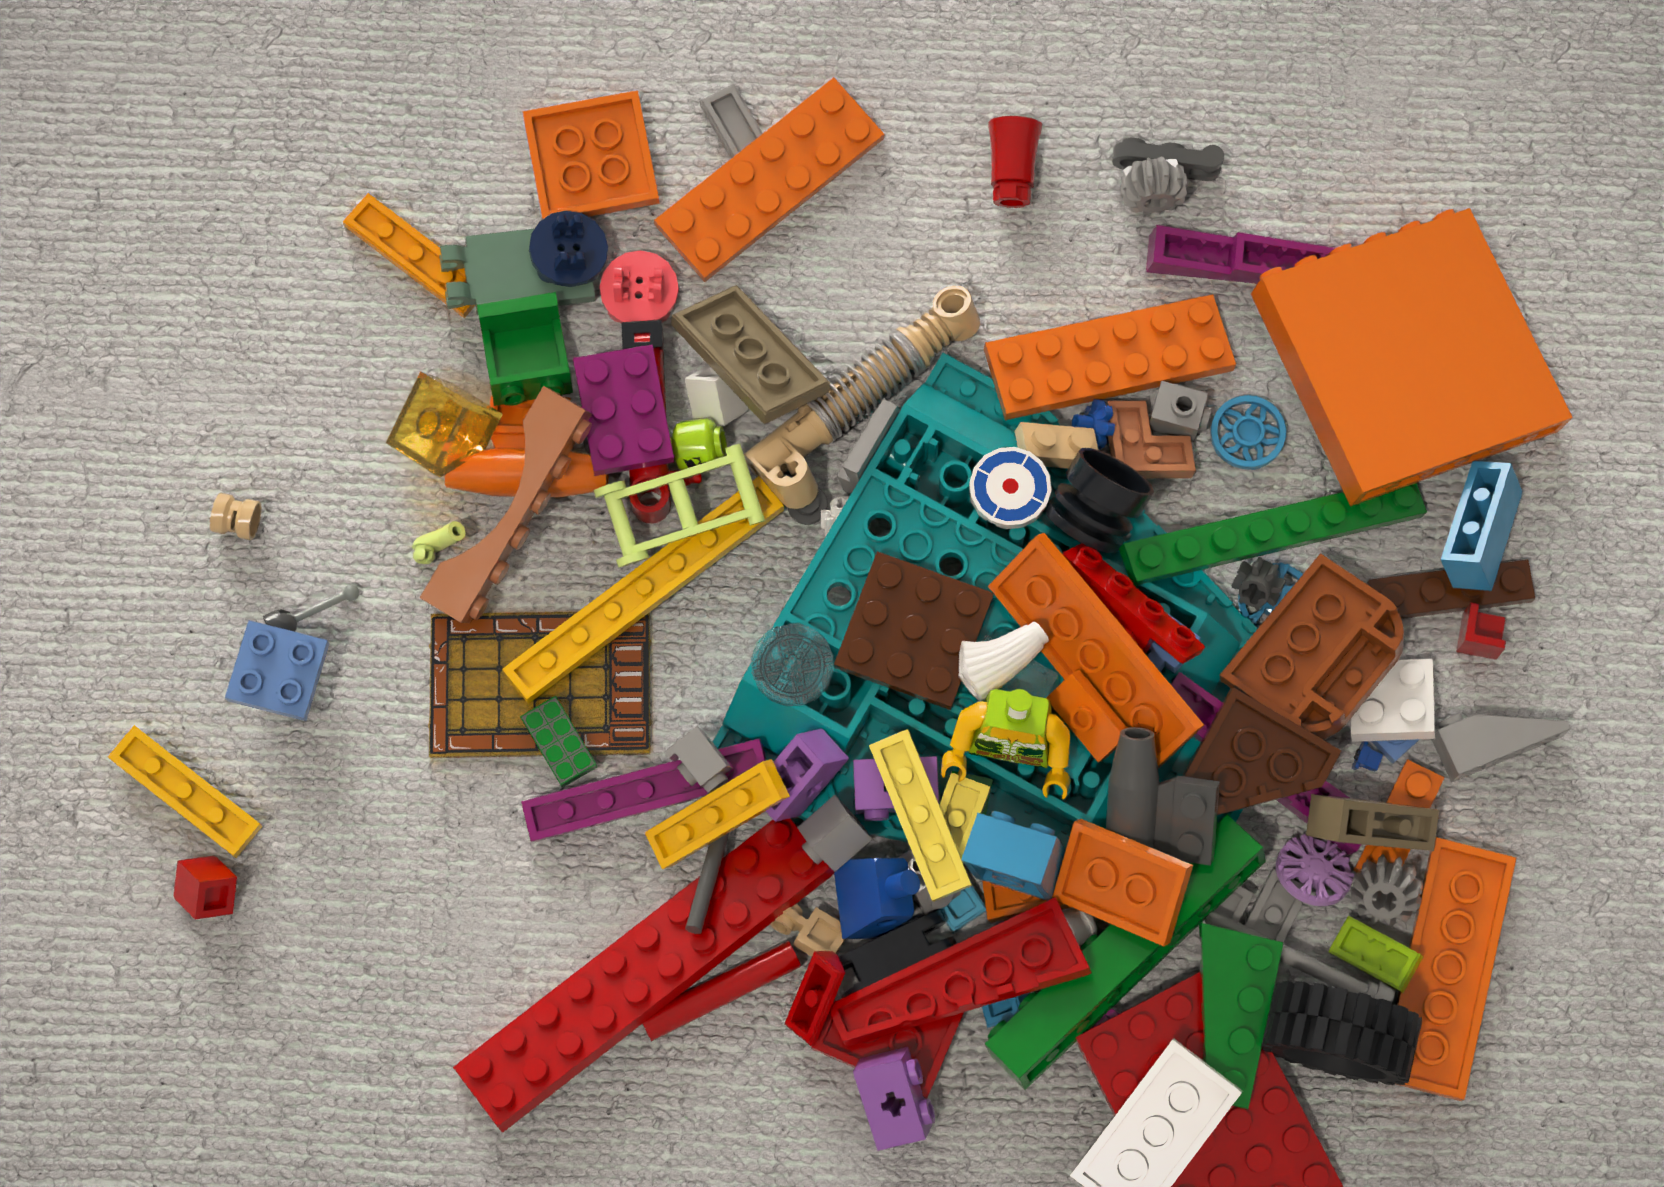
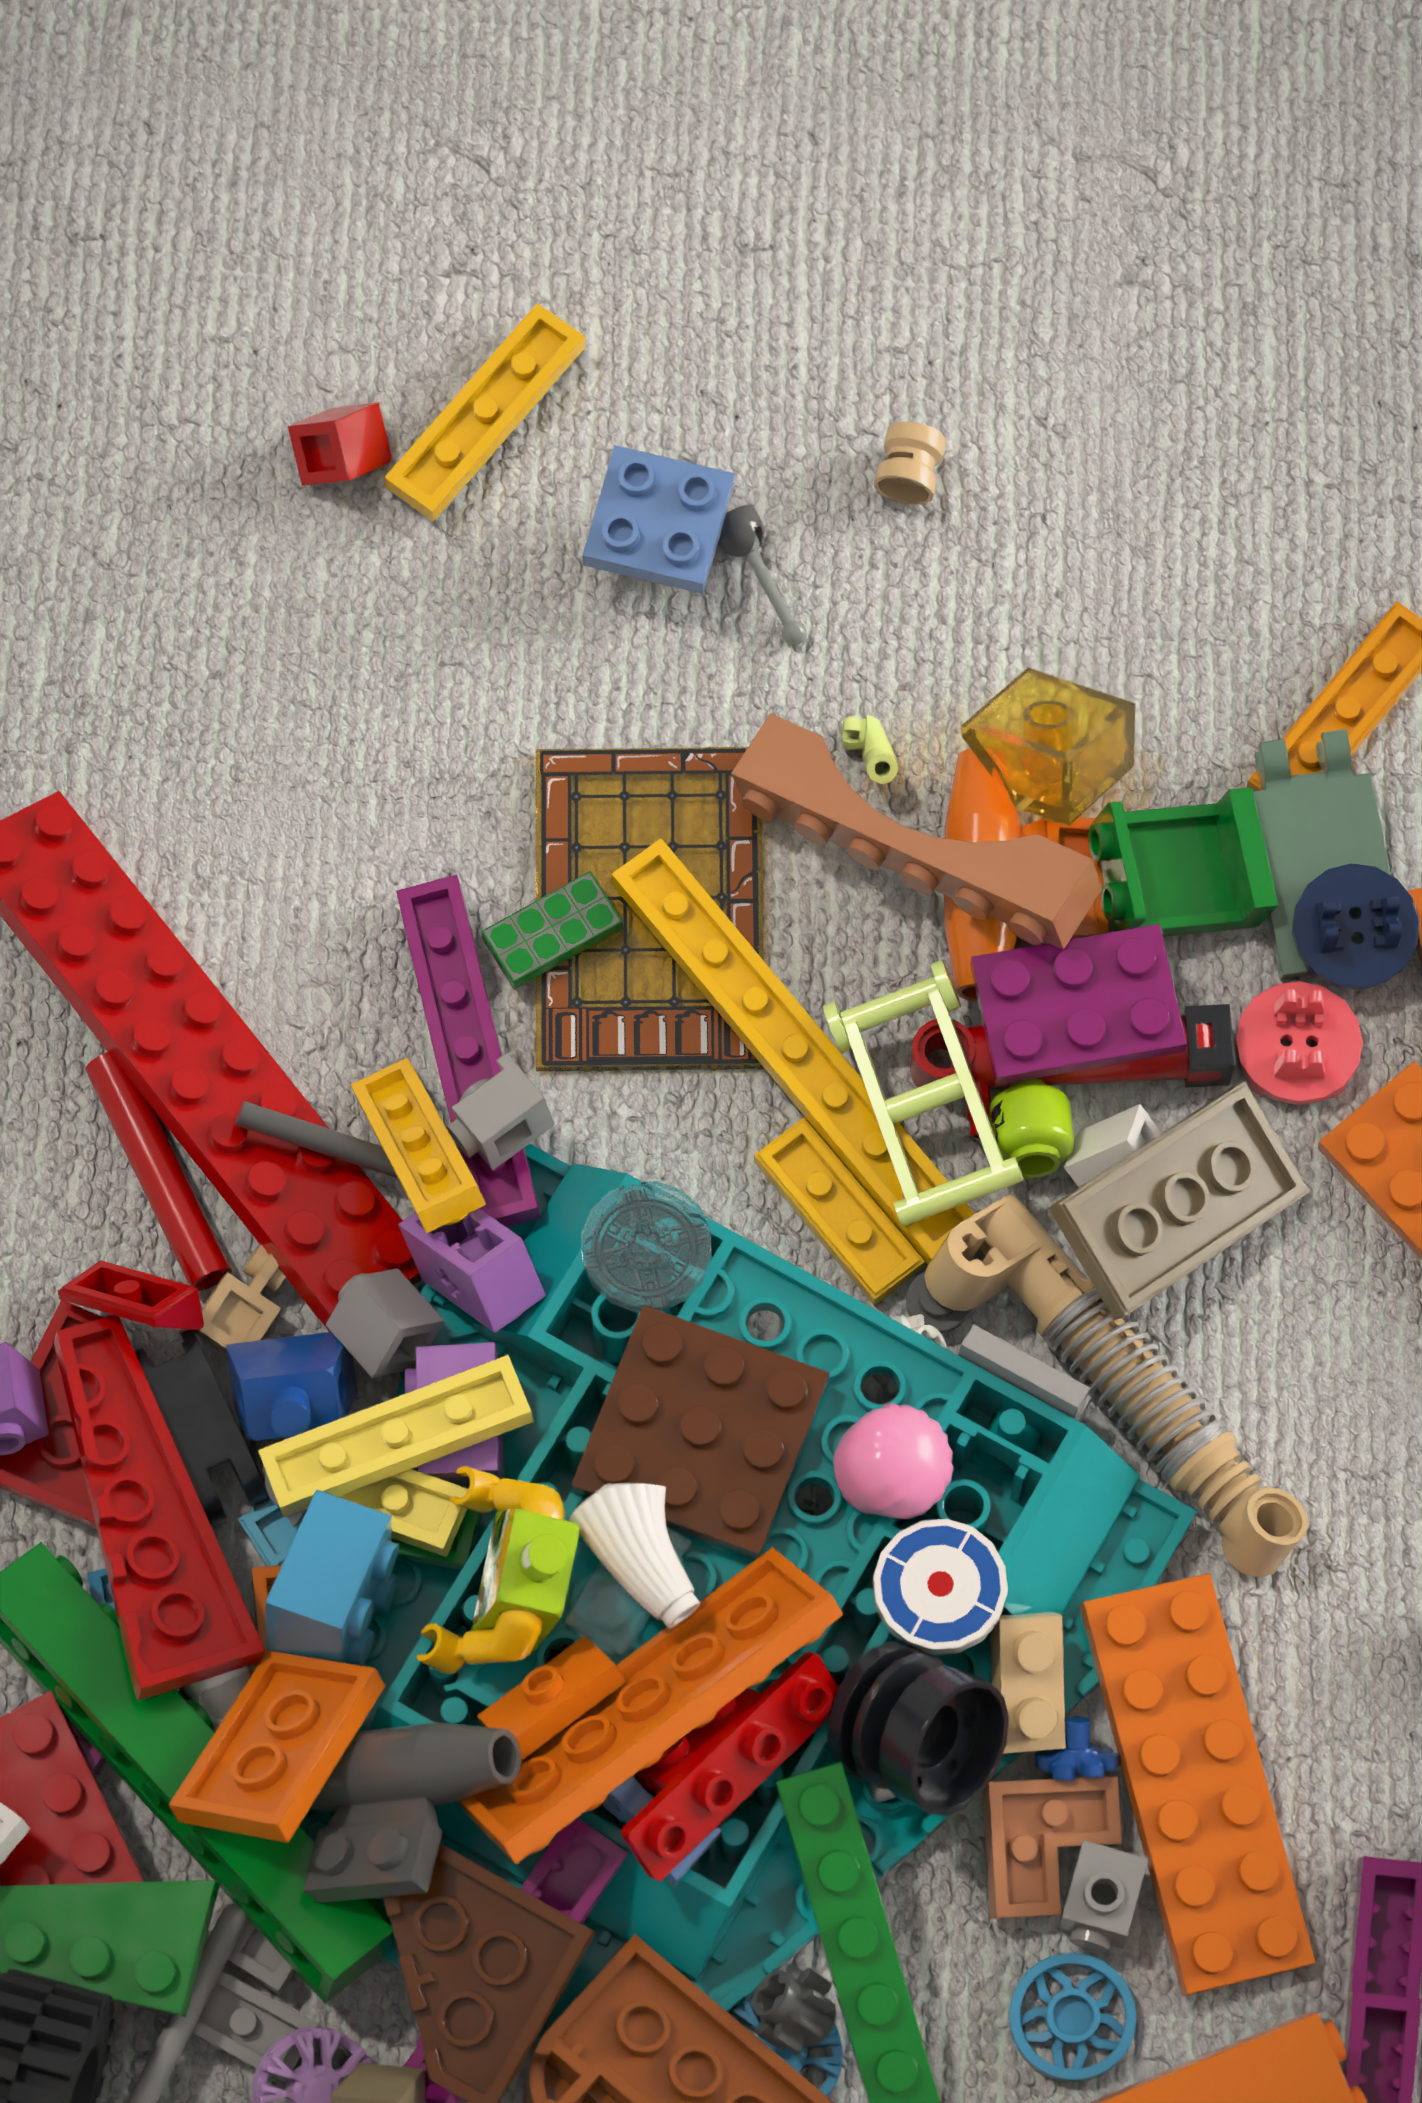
camera: 90 degrees right, 5 degrees down
none -> yellow tile [754,1118,925,1306]
none -> bright pink hair [833,1403,953,1519]

